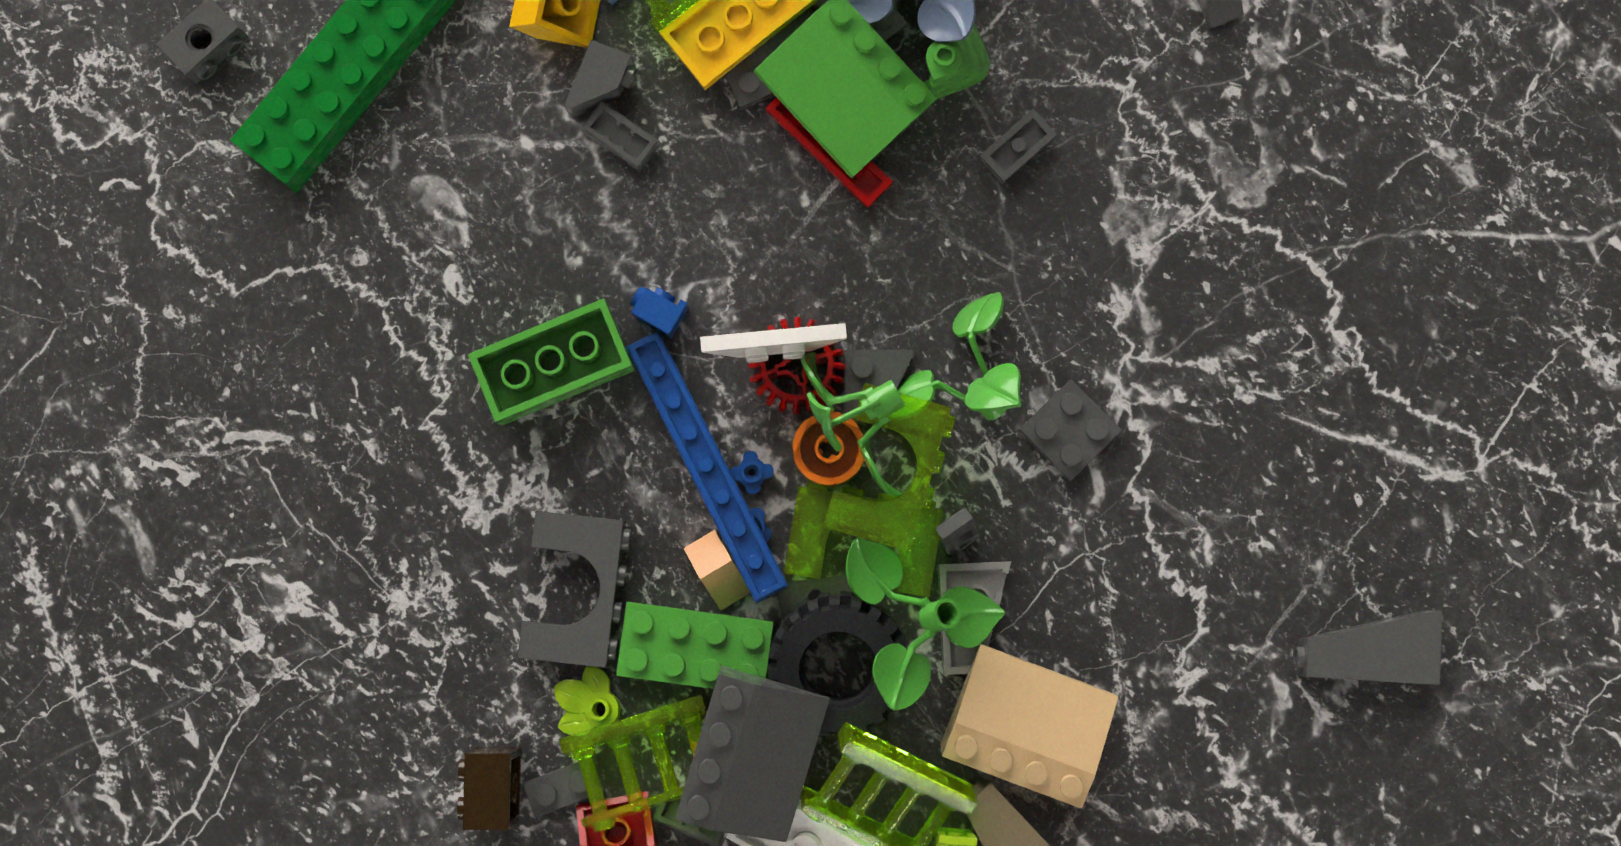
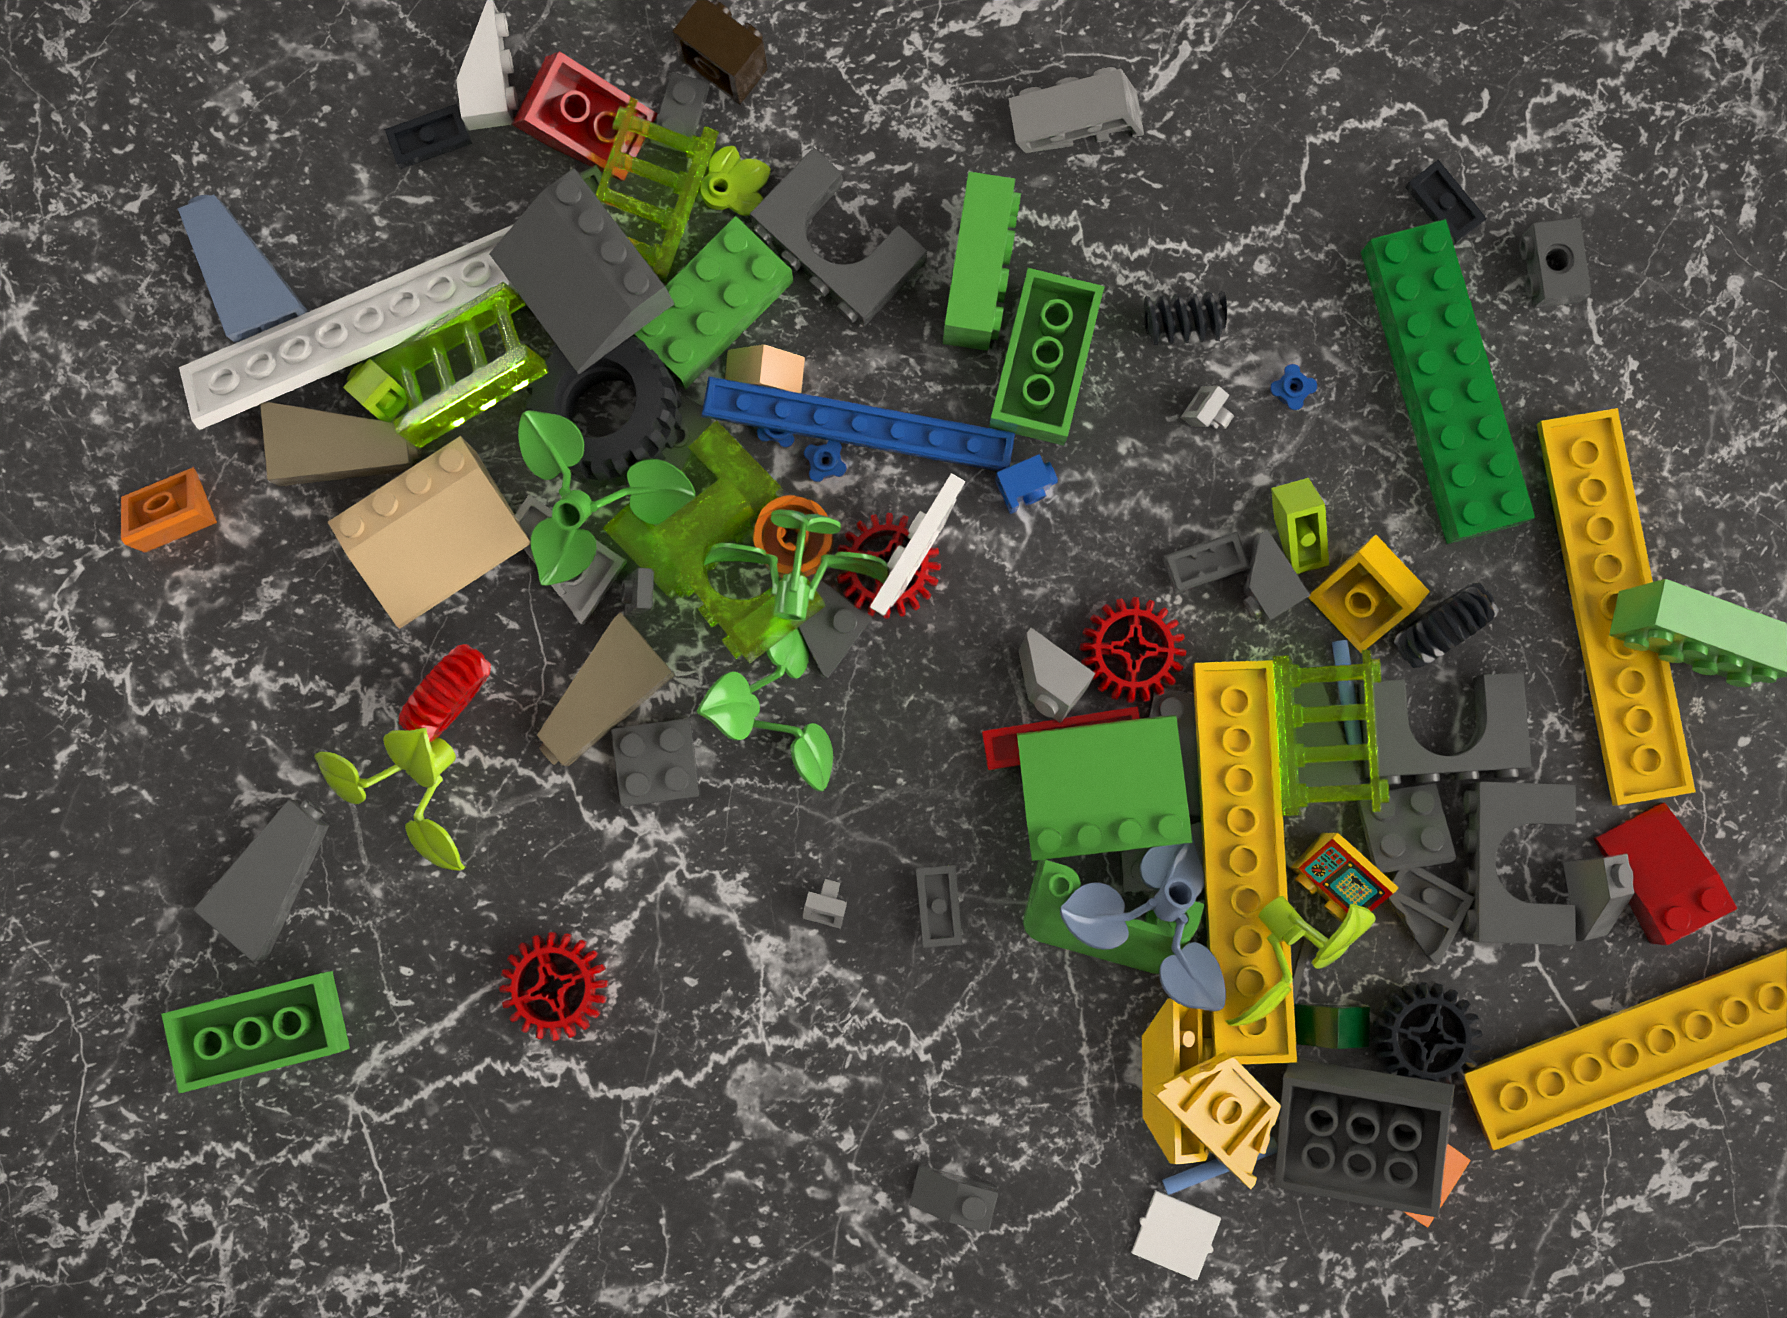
camera: 125 degrees right, 0 degrees up
none -> bright green brick [161,971,350,1093]
none -> lime plant [314,728,466,871]
none -> red gear [398,644,491,742]
none -> red gear [499,932,609,1041]
none -> dark tan slope [537,612,675,767]
none -> light grey tile [803,879,847,929]
none -> bright green brick [943,172,1021,351]
none -> light grey wedge [1009,67,1144,153]
none -> light grey slope [1019,628,1095,723]
none -> red gear [1079,597,1186,703]
none -> black piece [1144,291,1227,345]
none -> light grey tile [1180,386,1234,429]
none -> blue plate [1270,364,1317,410]
none -> lime slope [1271,478,1329,574]
none -> black plate [1405,159,1487,245]

